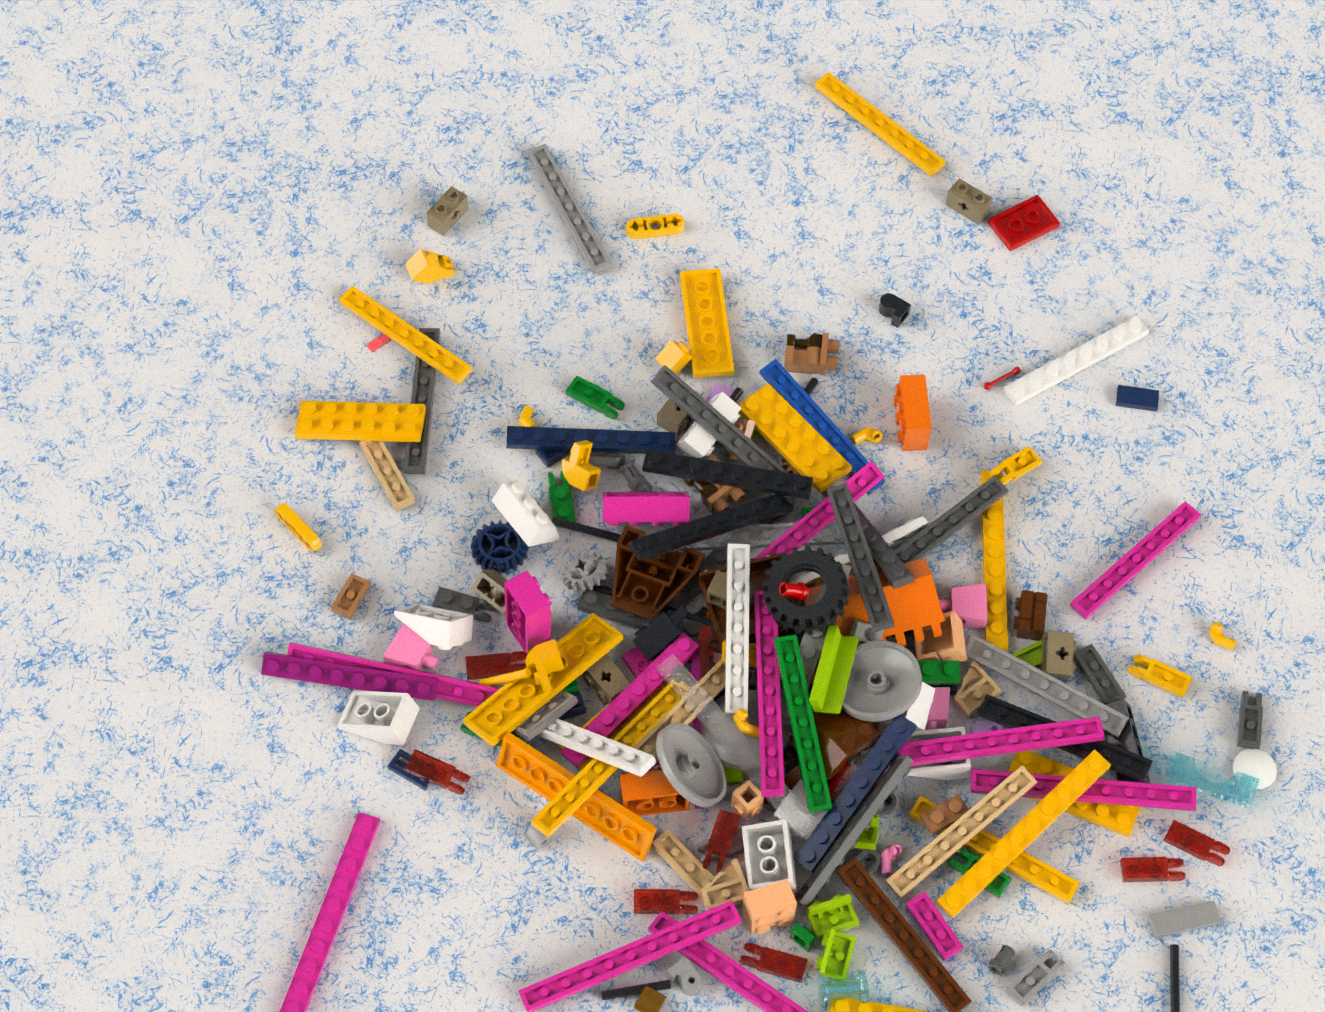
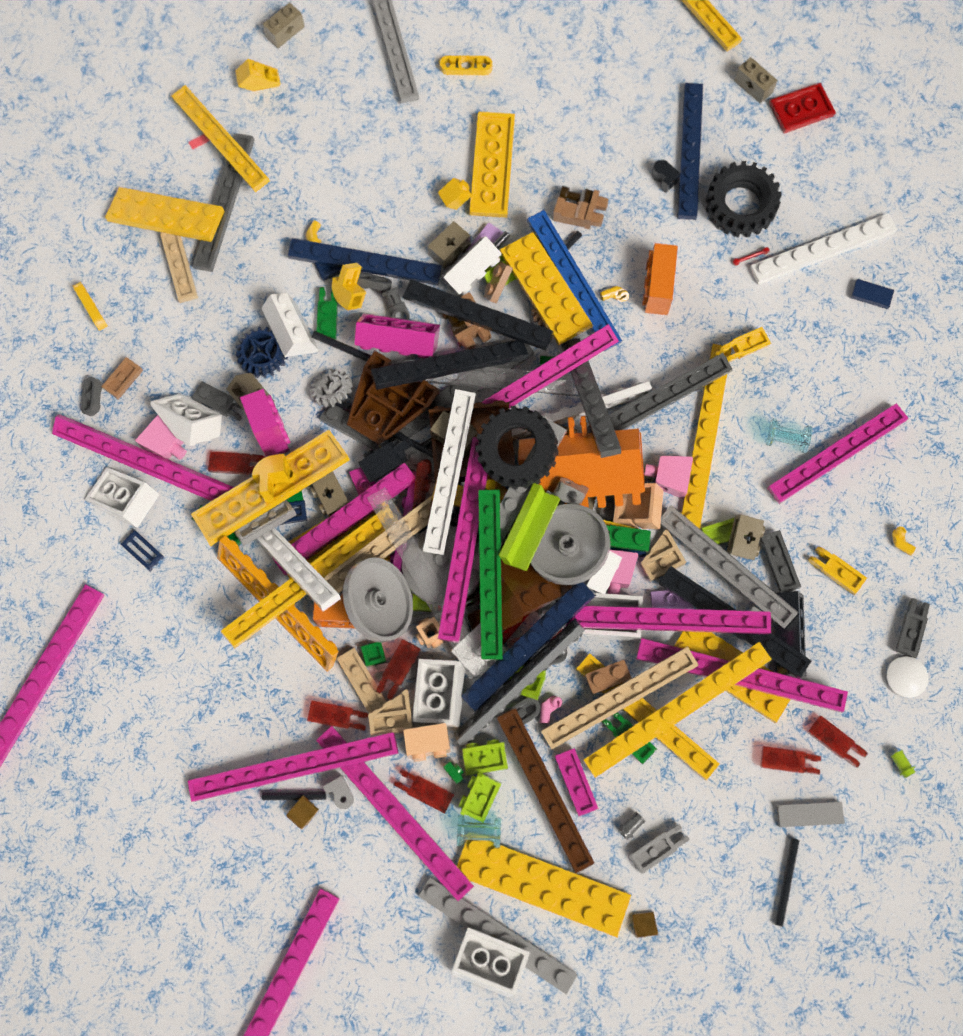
camera: 15 degrees right, 15 degrees up
magenta plate [261,652,438,701] -> none
clear red hinge [405,749,470,795] -> none
yellow bar [479,668,531,686] -> none
green hinge [565,376,625,420] -> none
dark grey plate [650,365,788,473] -> none
yellow arm [733,708,759,738] -> none
red pin [779,582,809,600] -> none
dark grey plate [826,483,895,633] -> none
reddish brown brick [1013,590,1048,641] -> none
clear light blue arch [1164,751,1260,807] -> none
none -> dark grey plate [81,377,102,416]
none -> green plate [361,642,387,668]
none -> dark blue plate [677,83,703,220]
none -> black tyre [705,161,782,238]
none -> clear light blue piece [766,418,812,453]
none -> lime pin [890,750,916,778]

